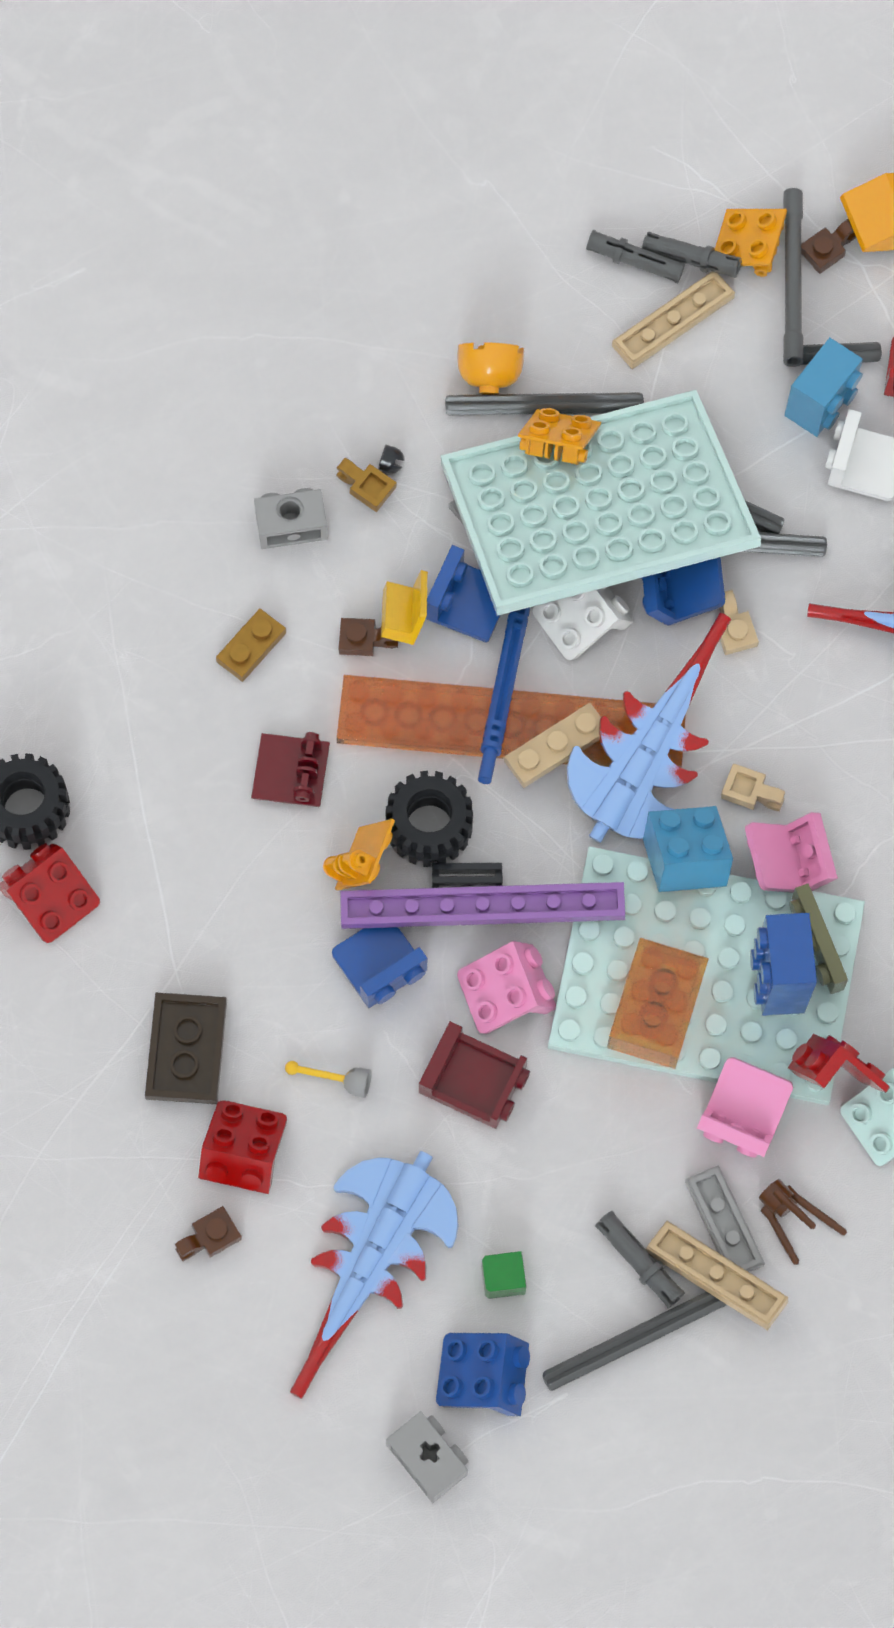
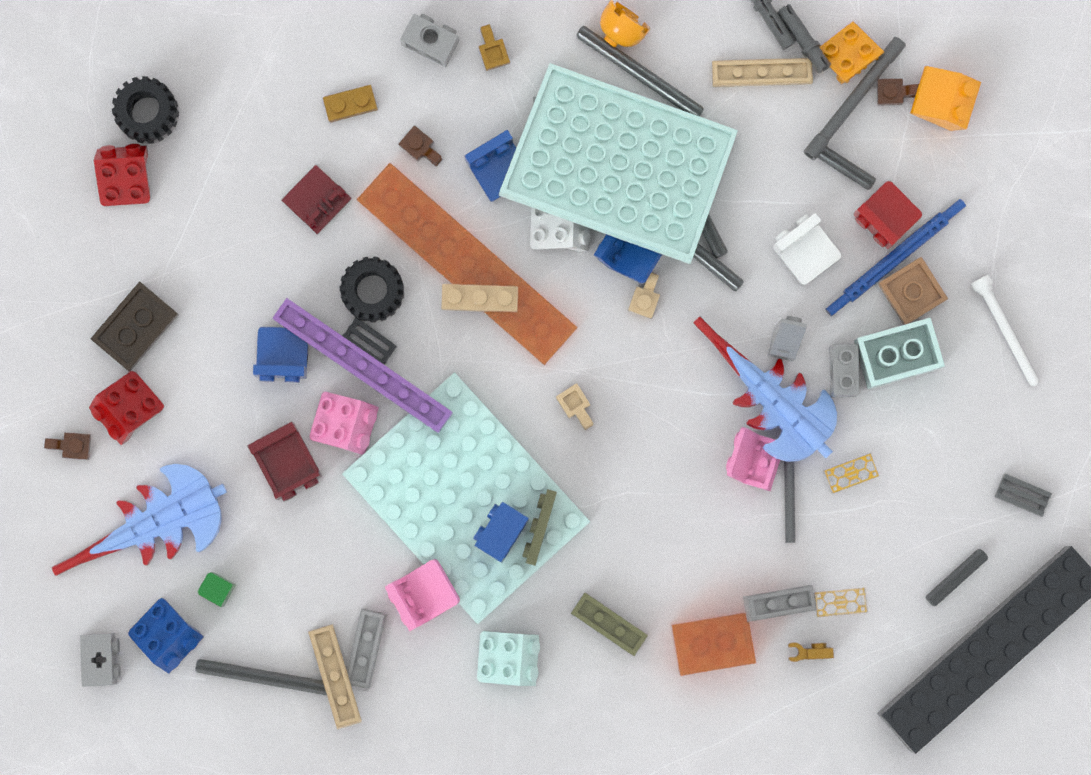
camera: 35 degrees right, 15 degrees up
hinge [285,1061,372,1098] -> none
light orange hinge [323,819,395,891] -> none
black hinge [378,444,405,473] -> none
yellow panel [381,570,428,645] -> none
blue axle [478,607,530,784] -> none
light orange hinge [518,408,601,465] -> none
light blue animal [567,612,732,843] -> none
dark grey pin [595,1211,685,1308] -> none
clear orange brick [607,938,709,1069] -> none
dark azure brick [643,806,733,892] -> none
bright pink bracket [745,812,838,893] -> none
reddish brown plant [759,1179,847,1265] -> none
dark azure brick [784,337,863,437] -> none
red bracket [788,1034,890,1093] -> none

